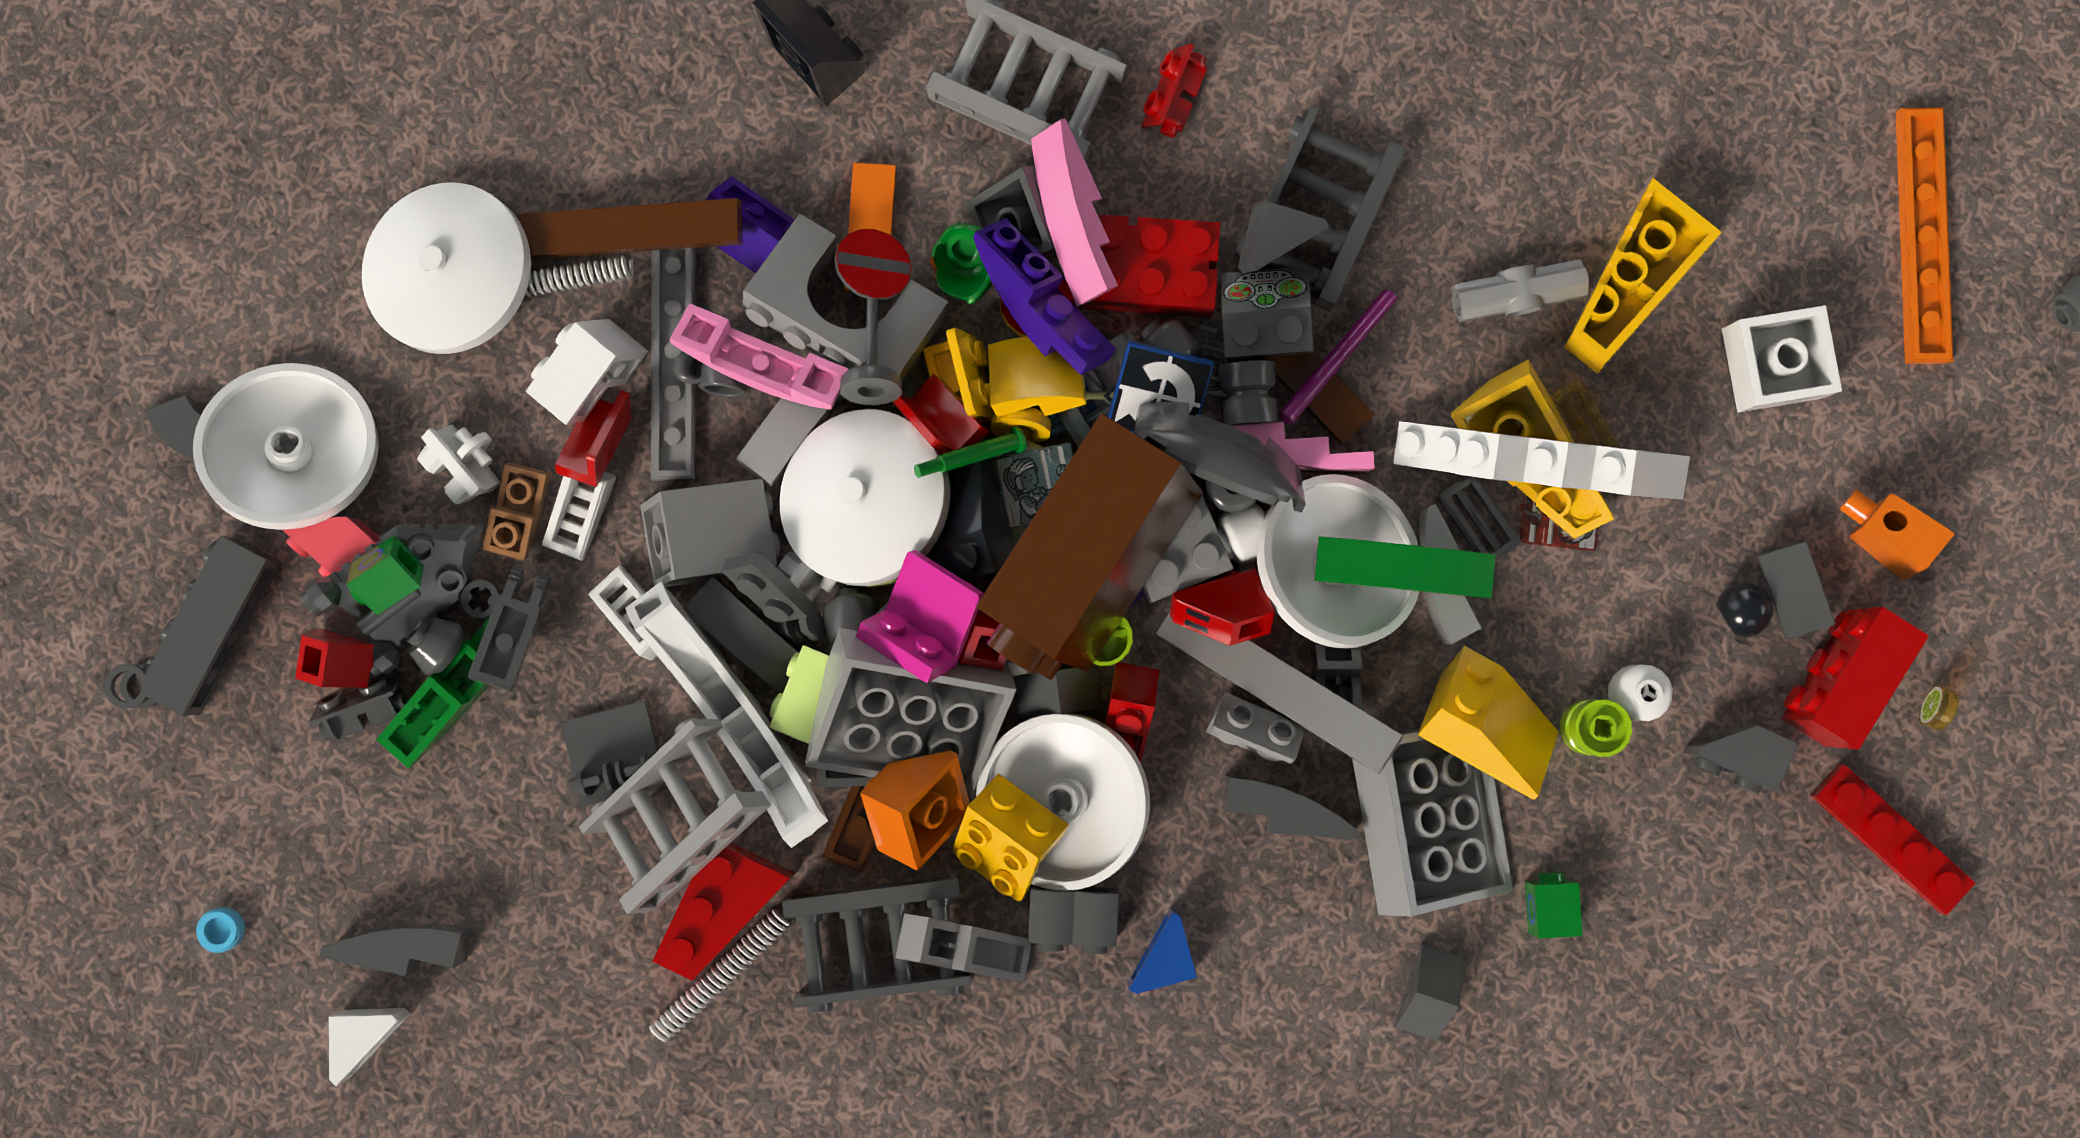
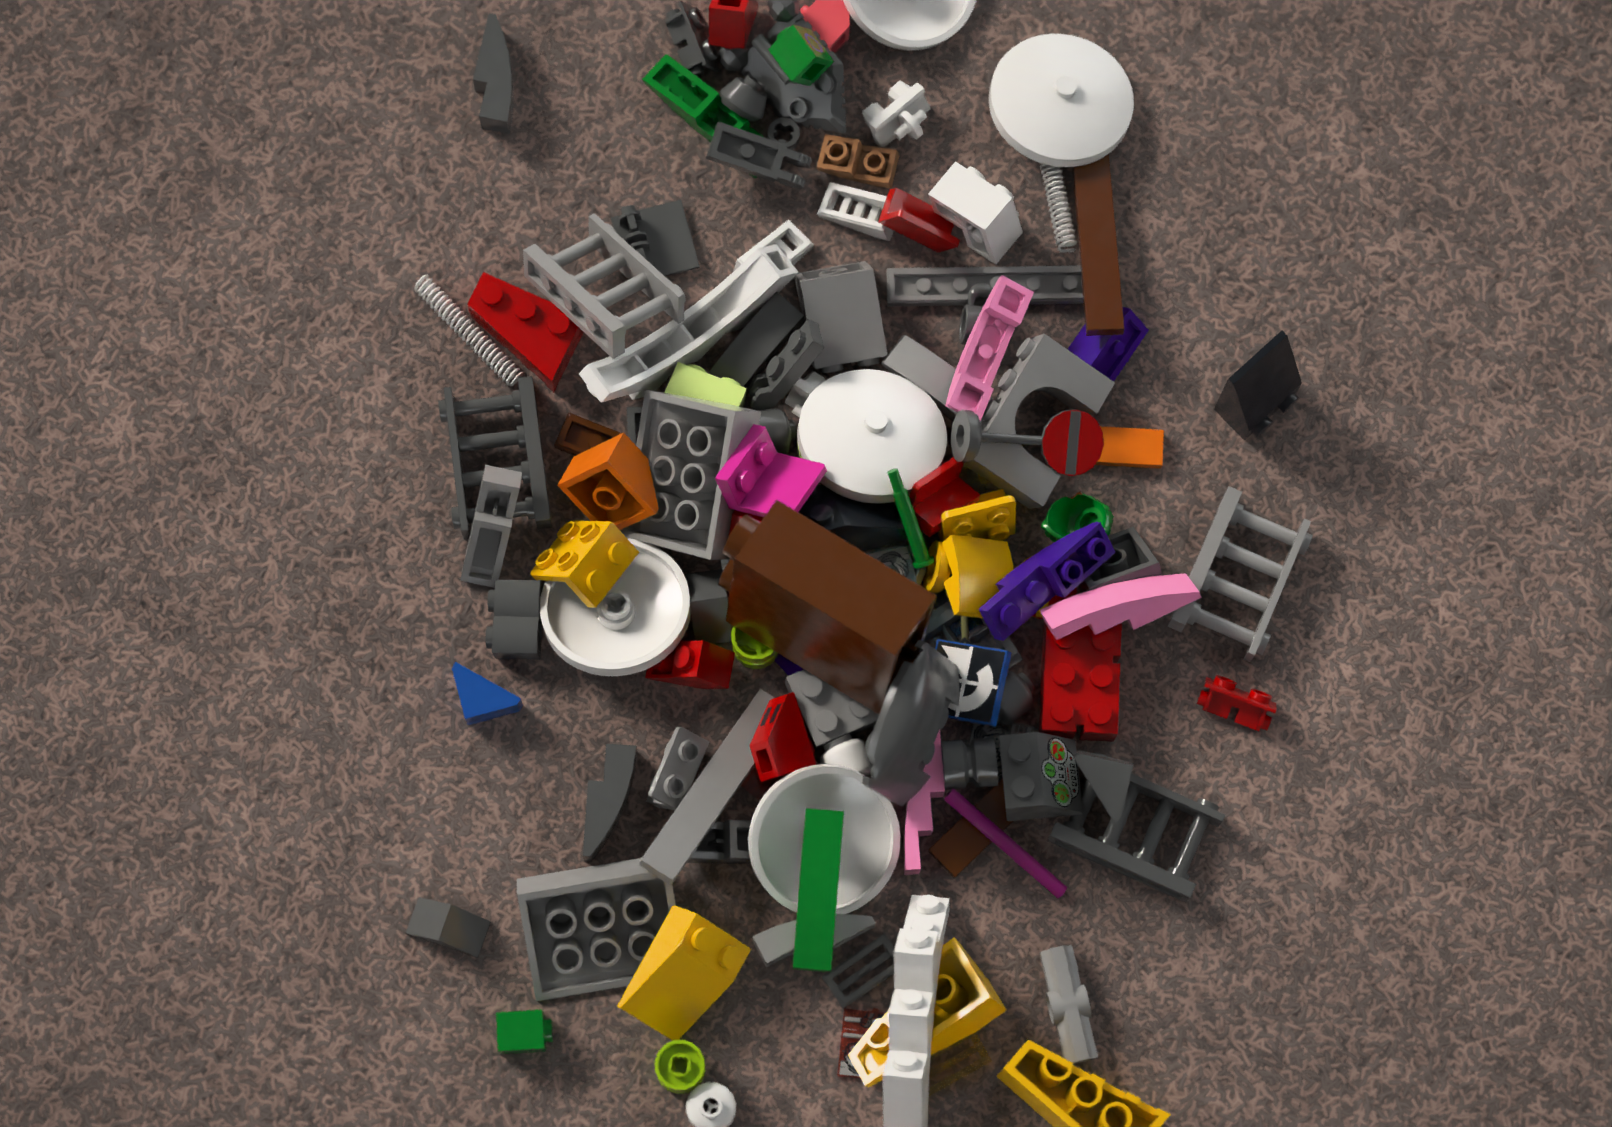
camera: 85 degrees right, 10 degrees down
white slope [329,1008,411,1086] -> none

